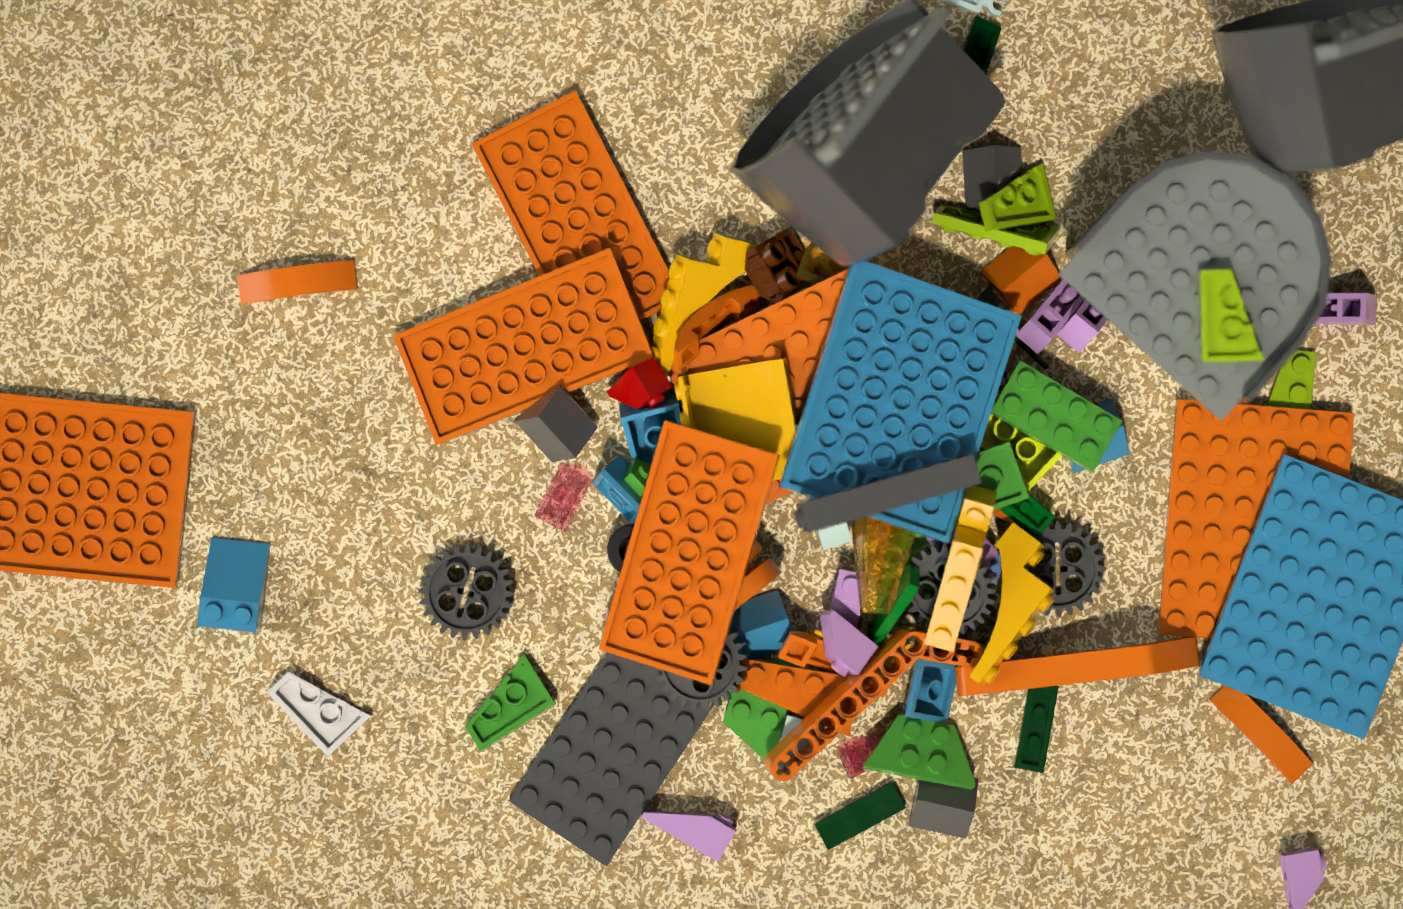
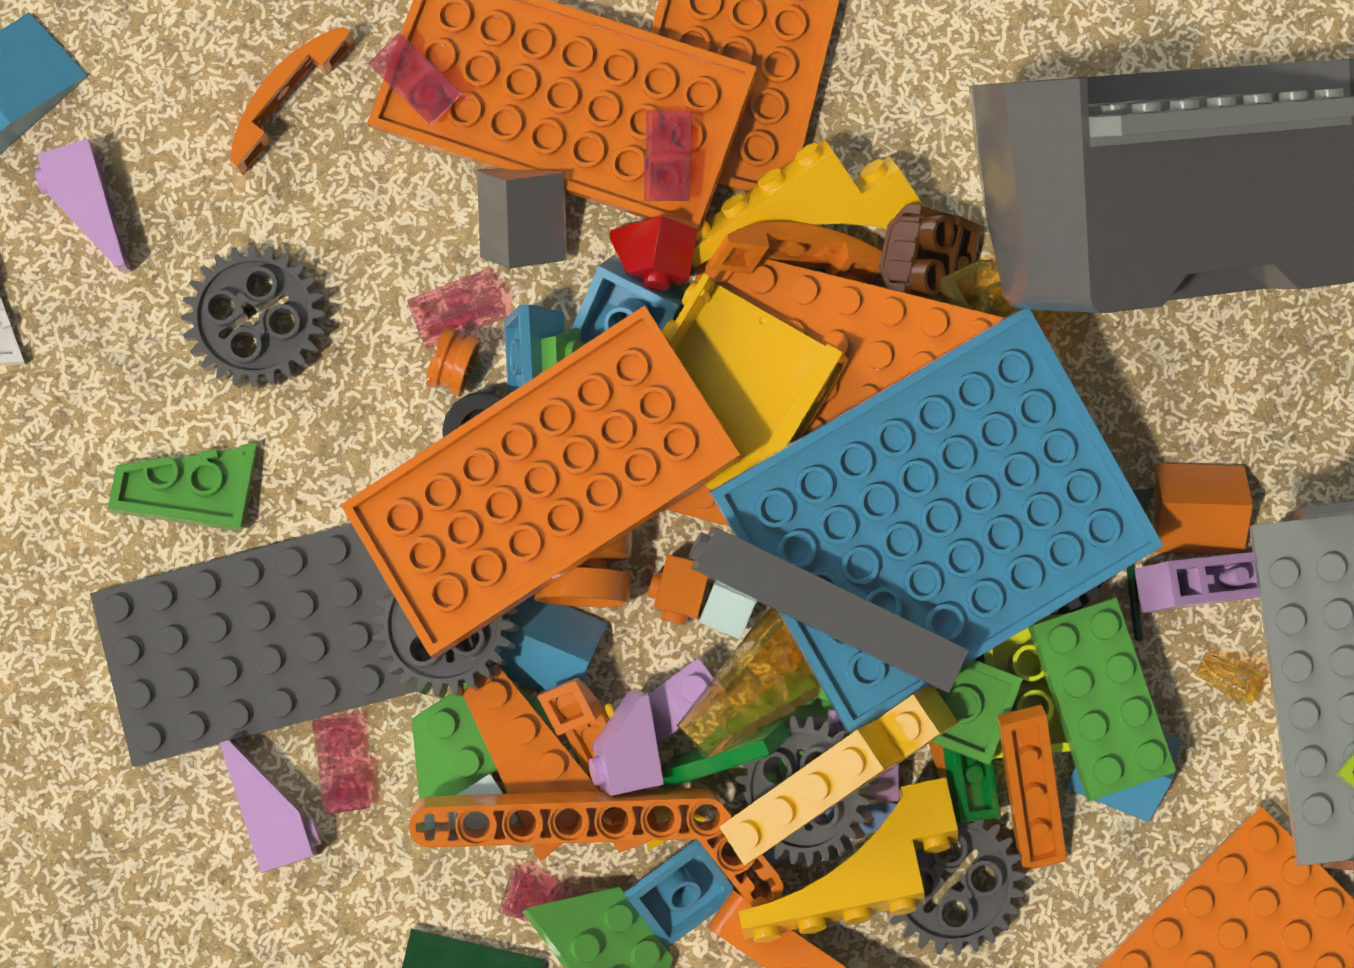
camera: 45 degrees right, 5 degrees down
lime wing [932,204,1060,255] -> none
dark grey slope [962,145,1022,209] -> none
lime wing [979,163,1056,231] -> none
lavender slope [1056,300,1107,353] -> none
none -> lavender slope [35,139,132,274]
none -> orange slope [230,26,355,175]
none -> clear pink slope [312,713,371,815]
none -> clear pink slope [368,32,462,126]
none -> orange wheel [425,326,481,397]
none -> clear pink slope [644,111,693,201]
none -> orange brick [647,554,708,626]
none -> orange plate [997,705,1067,872]
none -> clear yellow cone [1195,652,1267,706]

